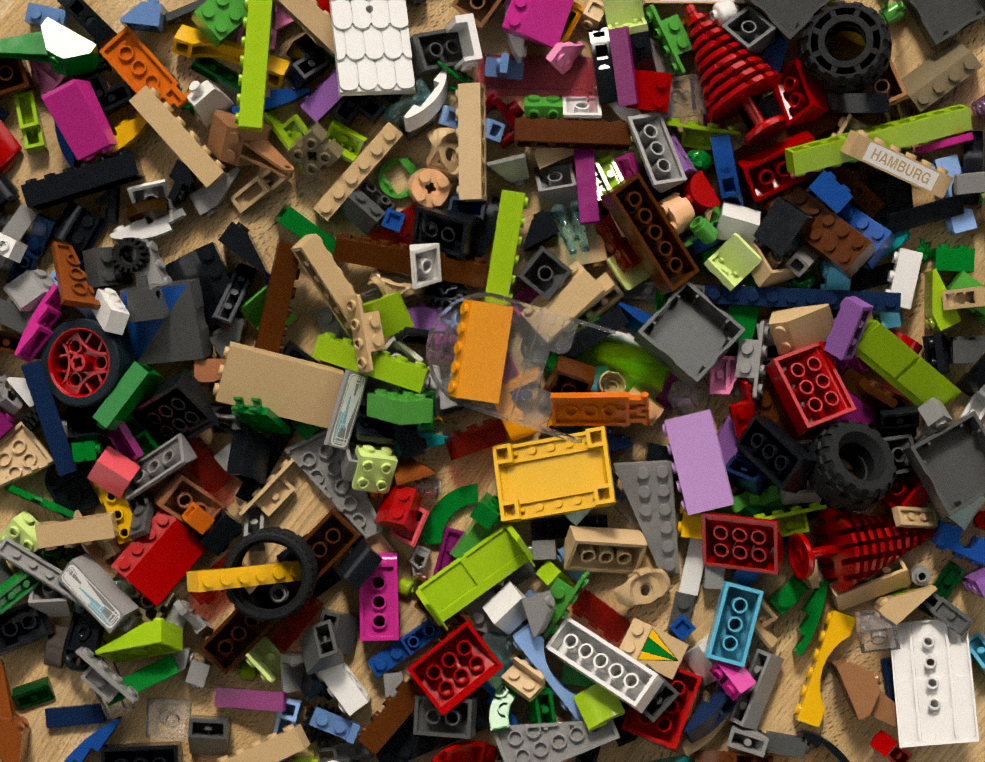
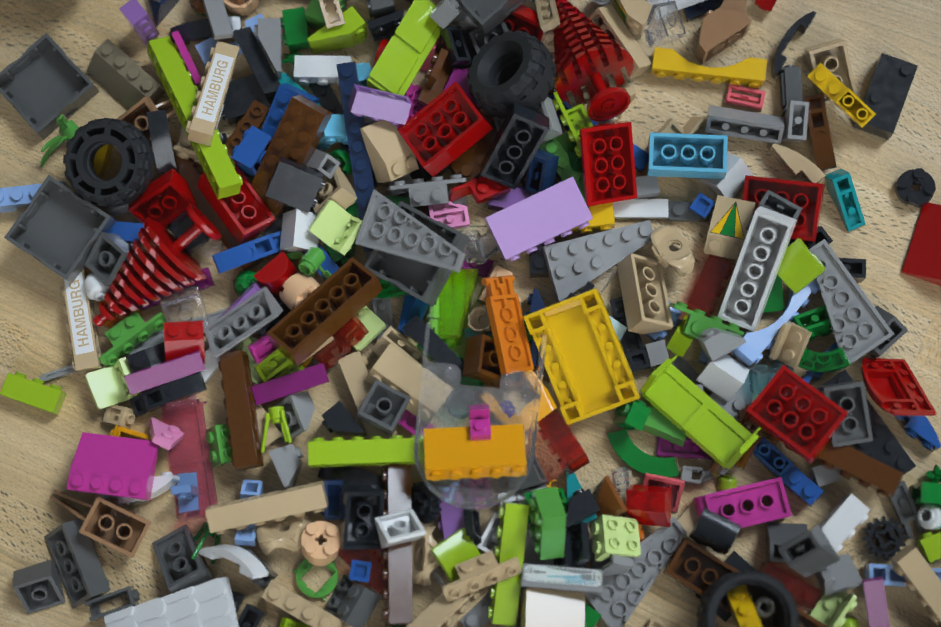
camera: 95 degrees left, 10 degrees down
black slope [300,671,332,701] -> none
medium blue bracket [309,706,361,744] -> none
clear light blue piece [382,78,433,123] -> none
white panel [445,13,483,72] -> none
dark red connector [486,93,524,149] -> none
clear light blue piece [550,200,589,255] -> none
white slope [562,96,602,121] -> none
lime bracket [665,117,742,151] -> none
dark blue slope [684,684,736,743] -> none
dark pink slope [709,661,757,701] -> none
green slope [767,574,808,615] -> none
green slope [793,578,828,656] -> none
none -> light grey slope [254,18,282,78]
none -> lime plant [261,406,292,453]
none -> light grey wing [355,189,466,273]
none -> dark pink slope [469,404,491,440]
none -> coral tile [725,84,766,111]

